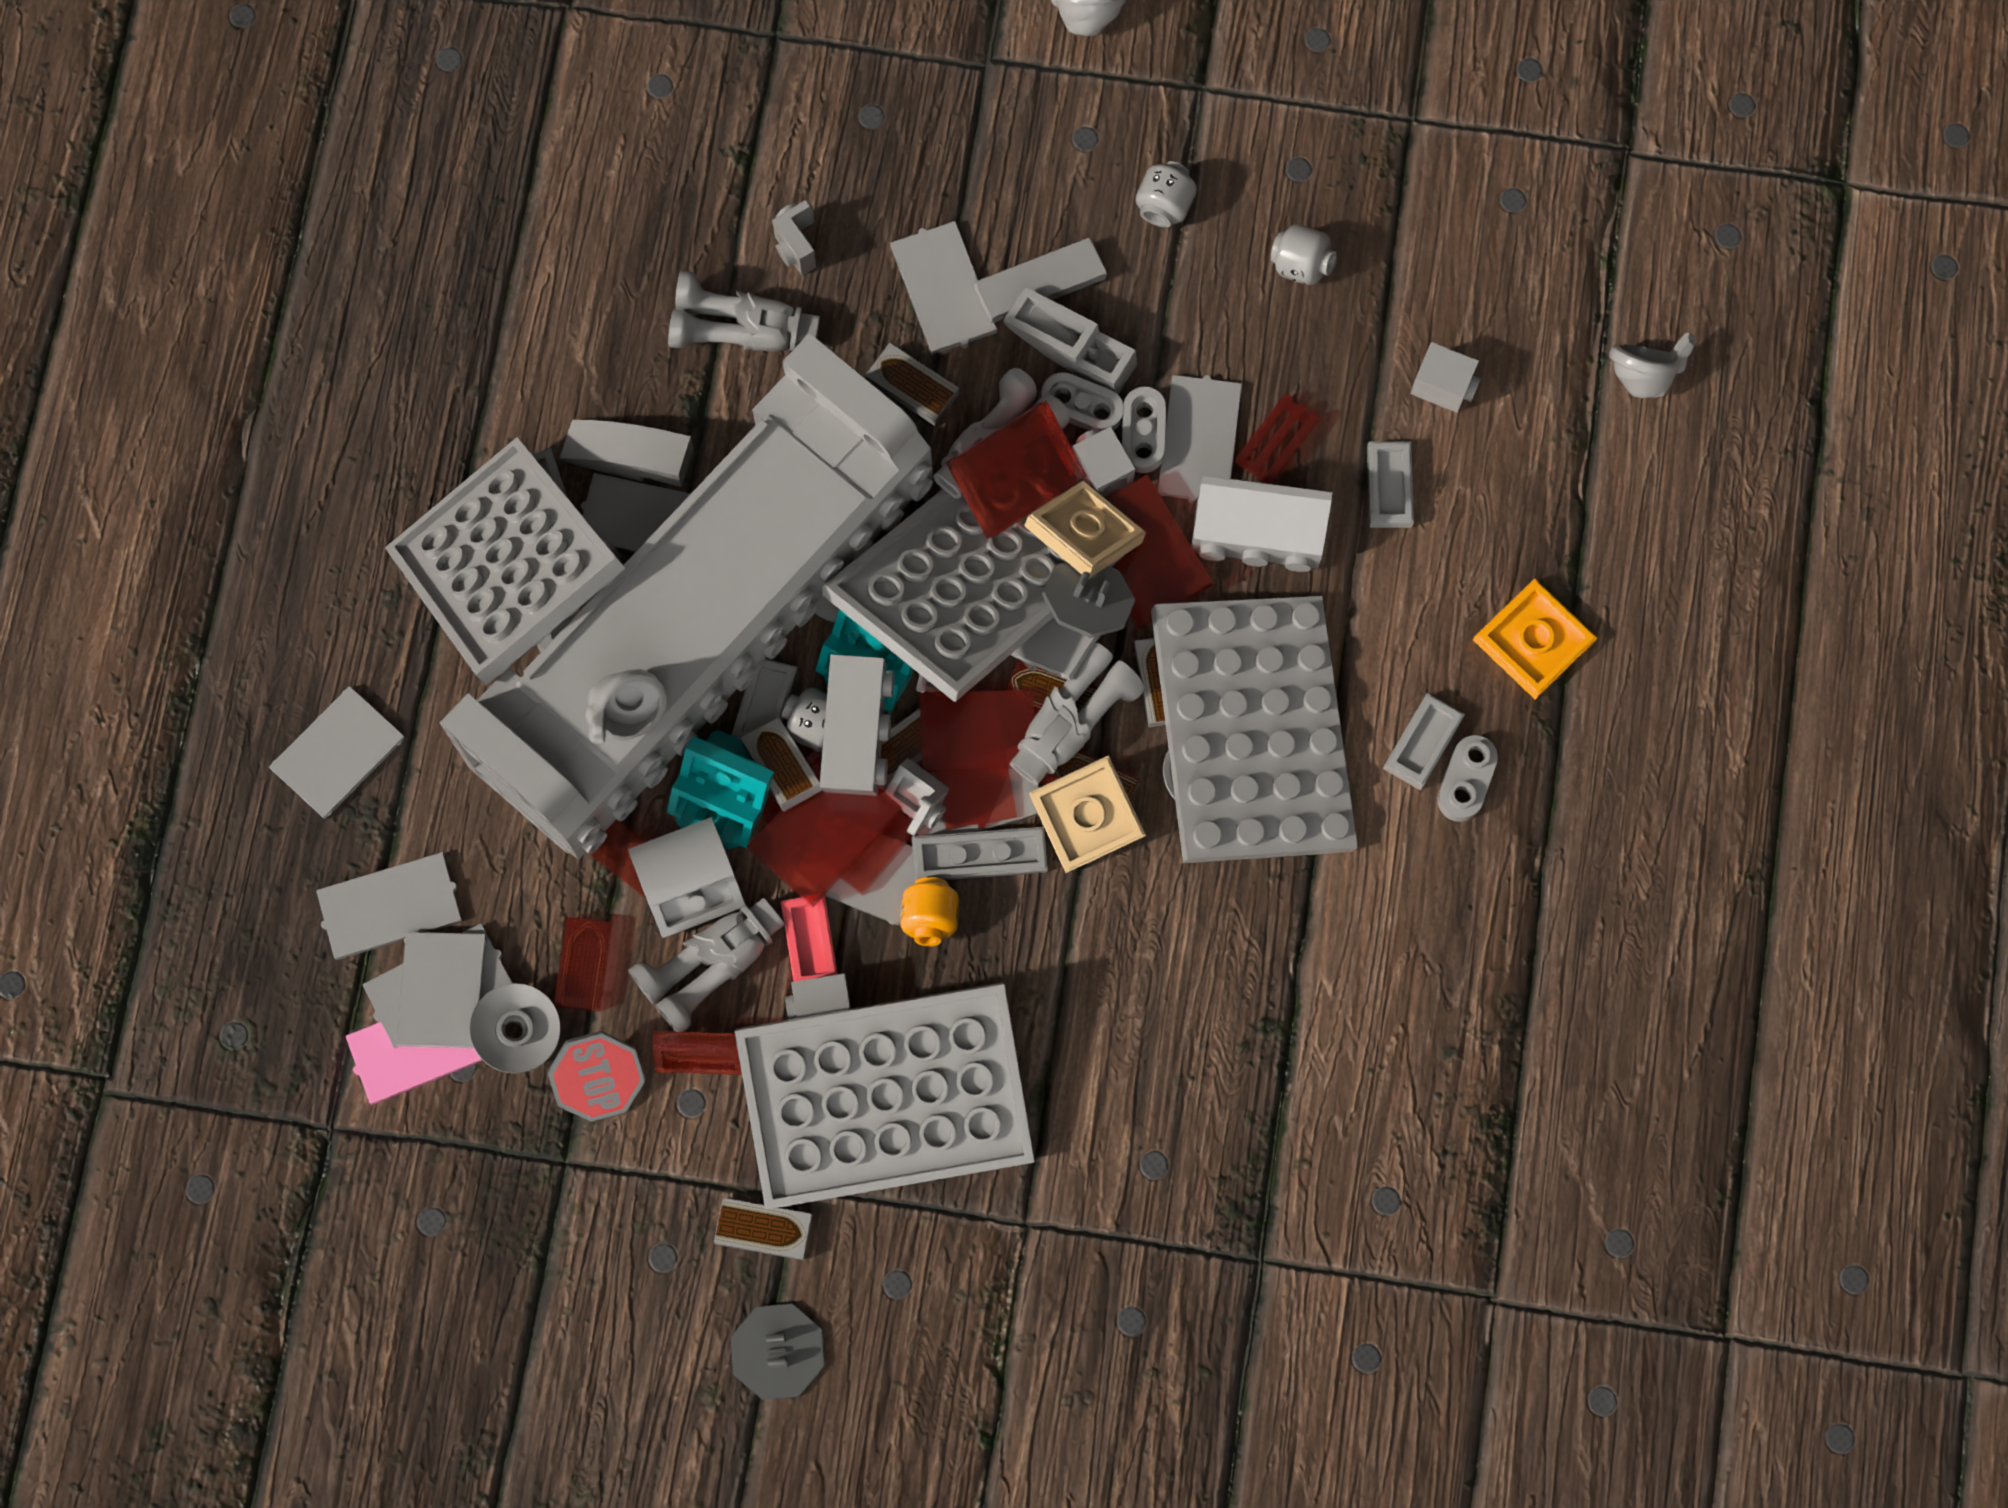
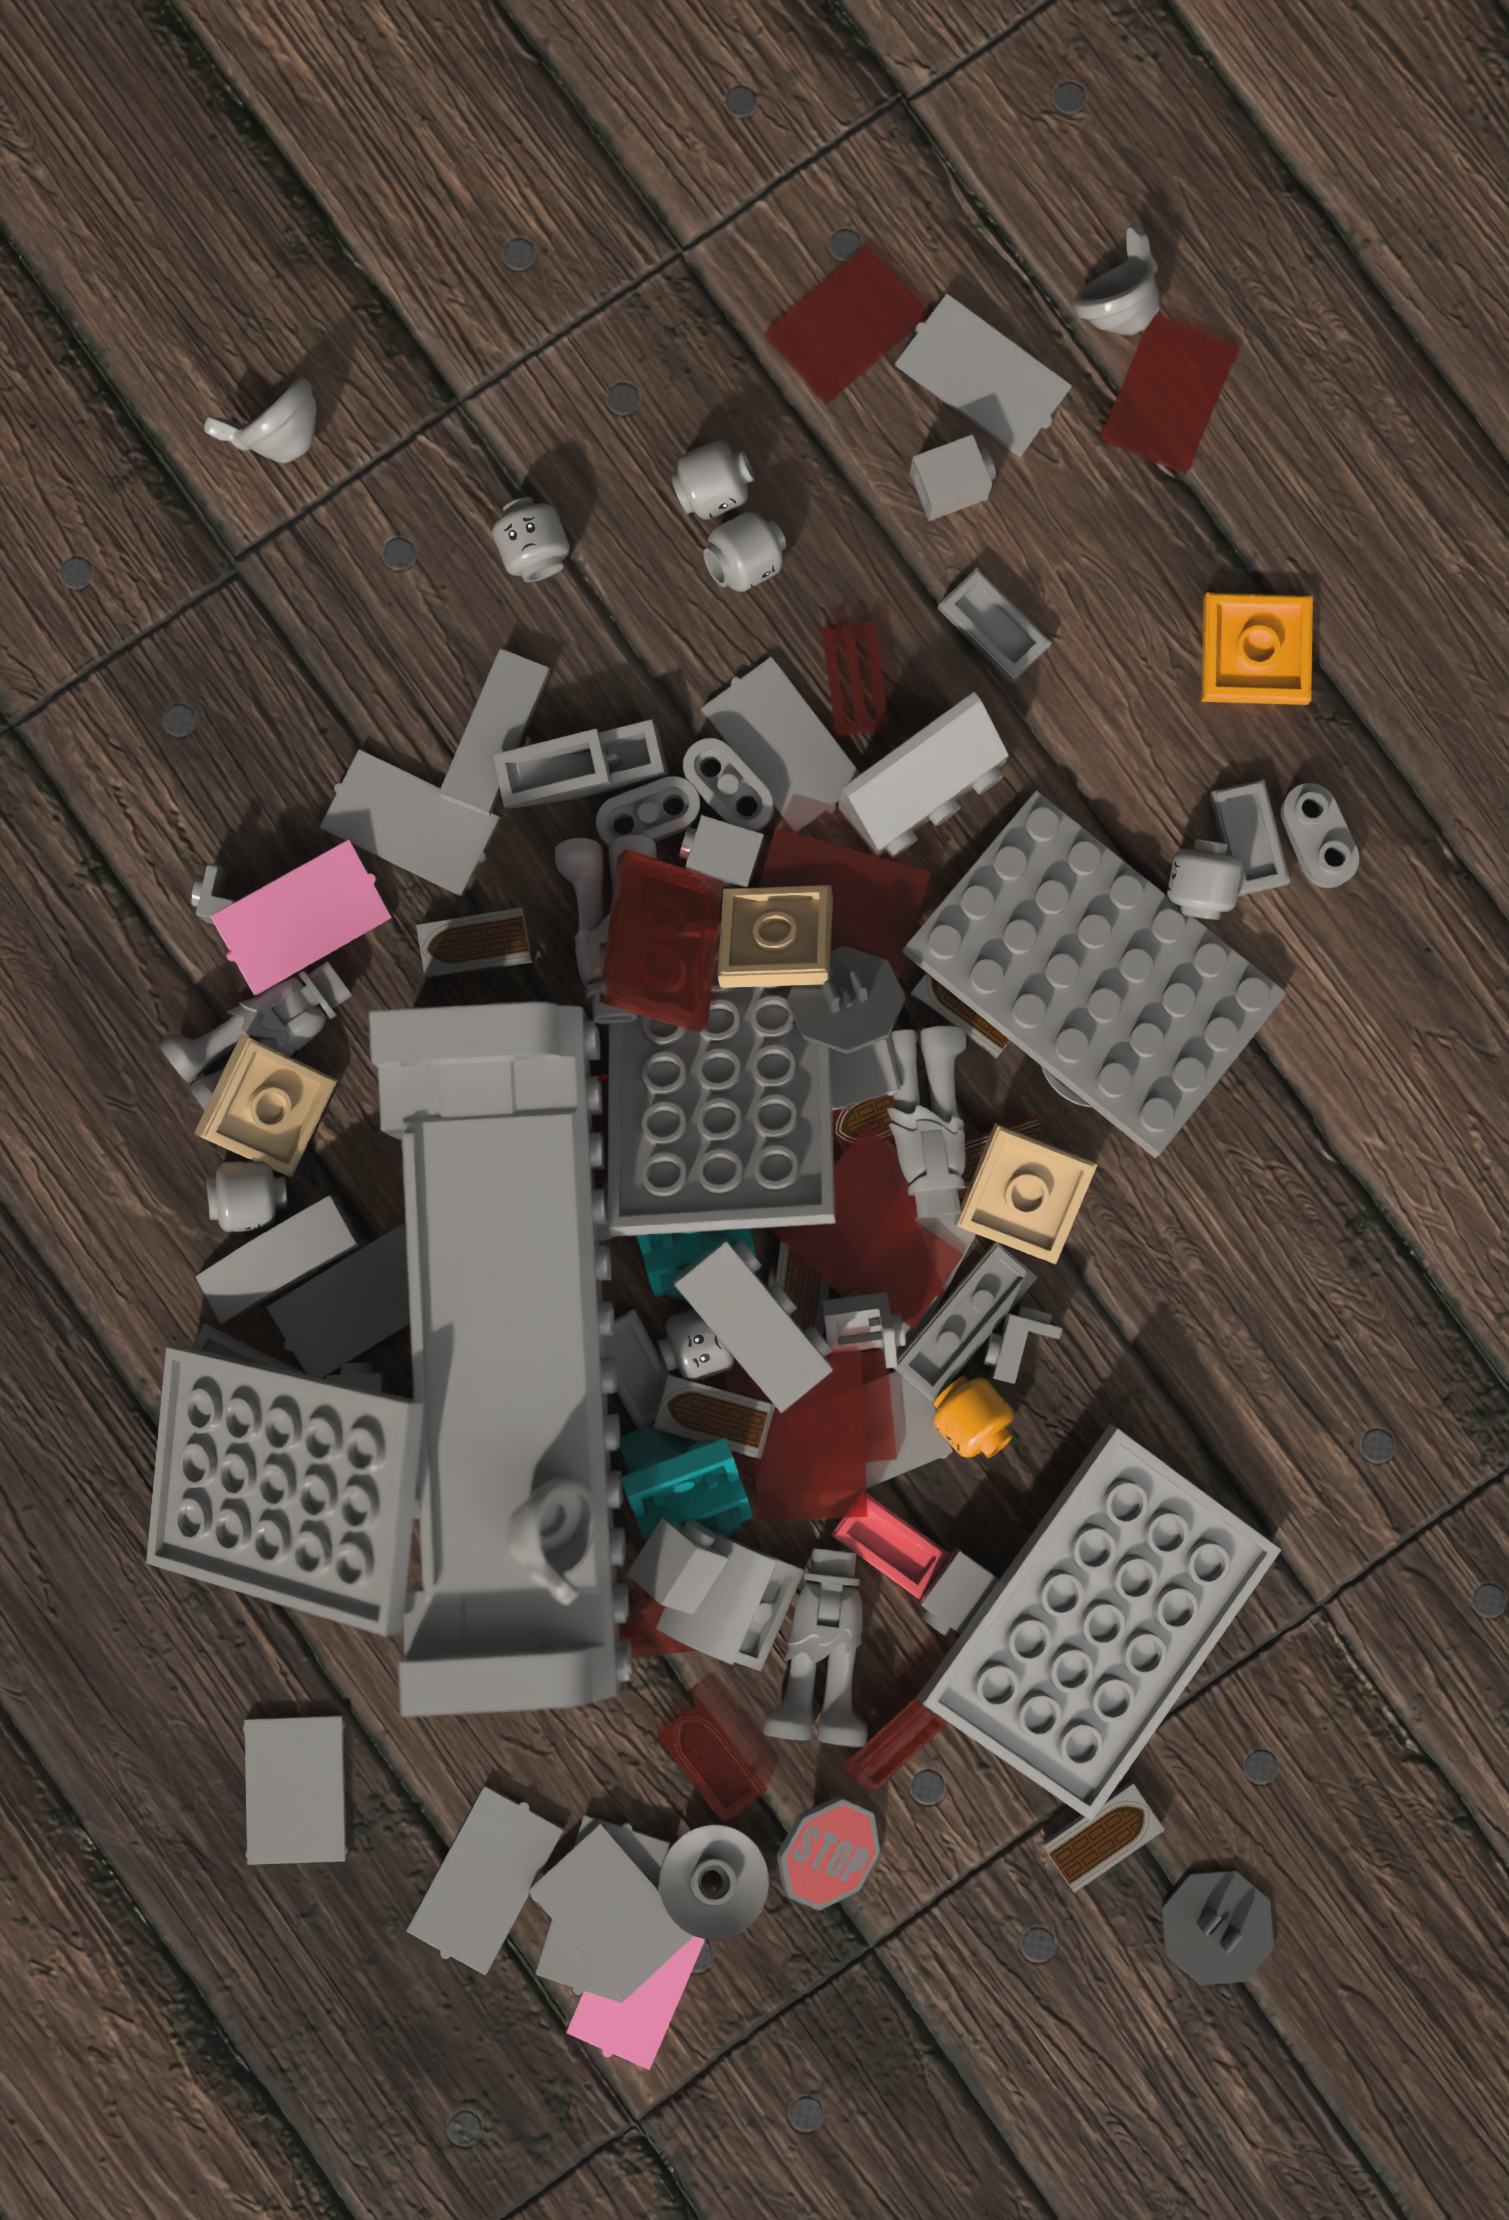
camera: 45 degrees left, 10 degrees up
none -> tan tile [194,1034,338,1178]
none -> light grey head [207,1160,287,1232]
none -> bright pink piece [210,840,391,995]
none -> light grey brick [627,1518,729,1615]
none -> light grey head [703,512,786,592]
none -> clear red piece [764,246,929,405]
none -> light grey piece [895,294,1072,457]
none -> light grey bracket [983,1307,1063,1384]
none -> clear red piece [1099,315,1239,475]
none -> light grey head [1167,839,1242,920]

